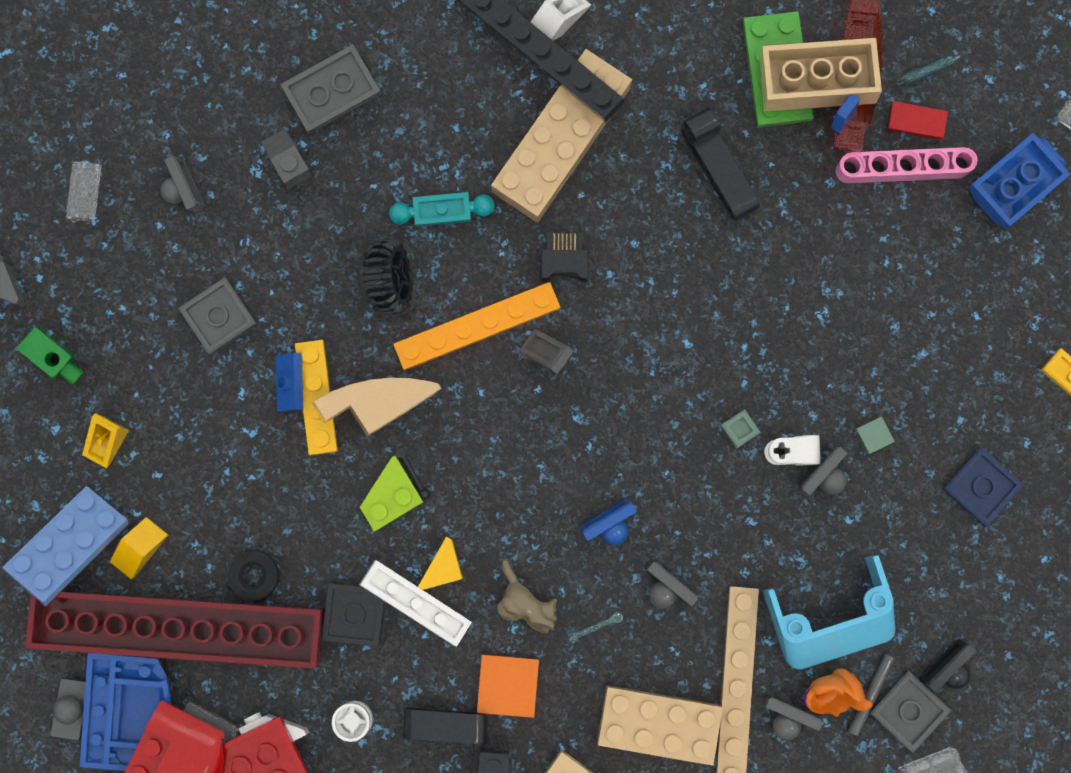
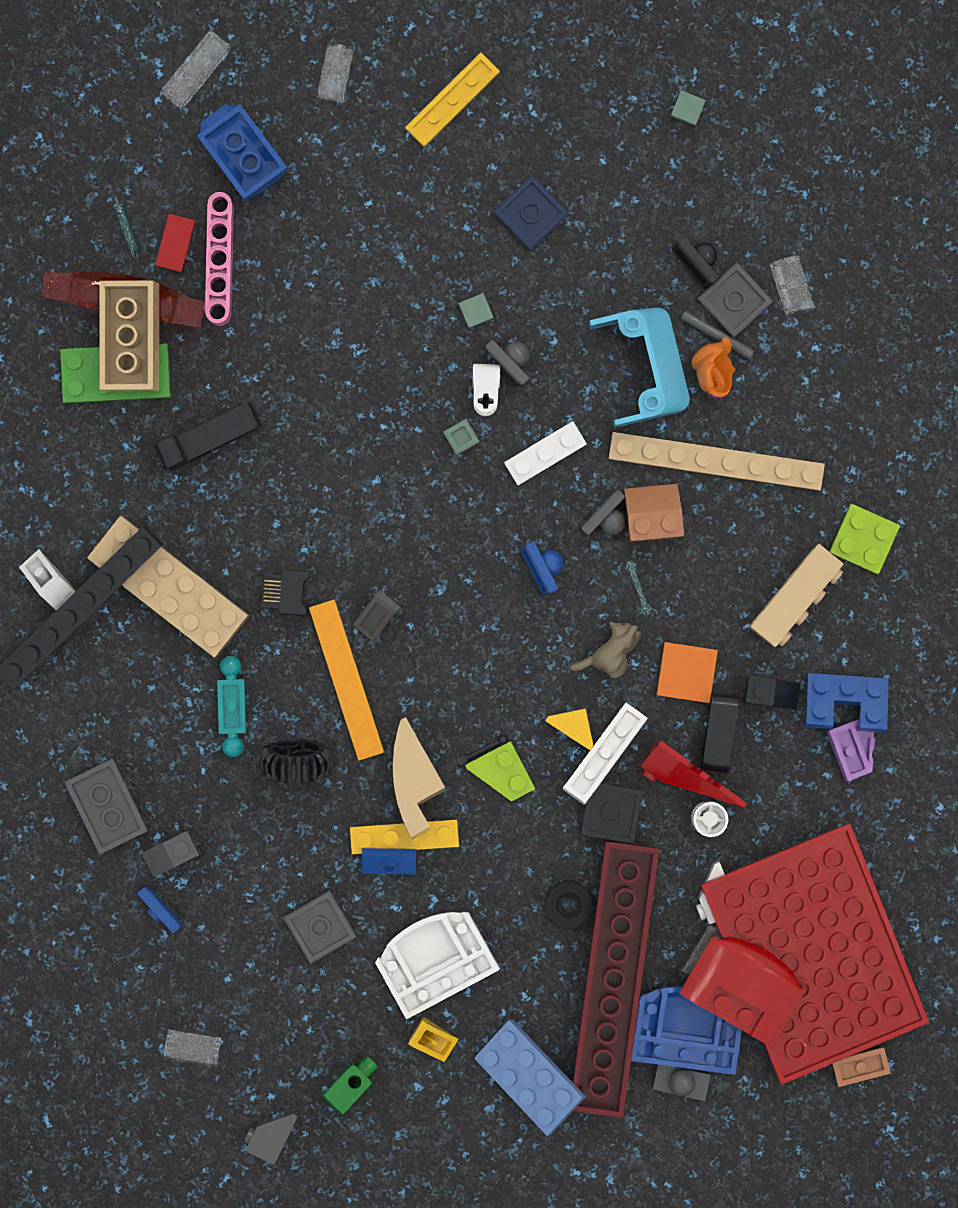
camera: 80 degrees left, 5 degrees up
yellow slope [110,517,169,580] -> none
dark grey tile [160,155,206,213] -> none
tan brick [597,685,723,766] -> none
dark grey tile [762,695,823,741] -> none
blue tile [832,94,860,133] -> none
none -> blue plate [137,886,183,933]
none -> white slope [375,912,500,1019]
none -> white plate [504,421,587,486]
none -> nougat slope [624,484,684,542]
none -> red wedge [640,740,747,808]

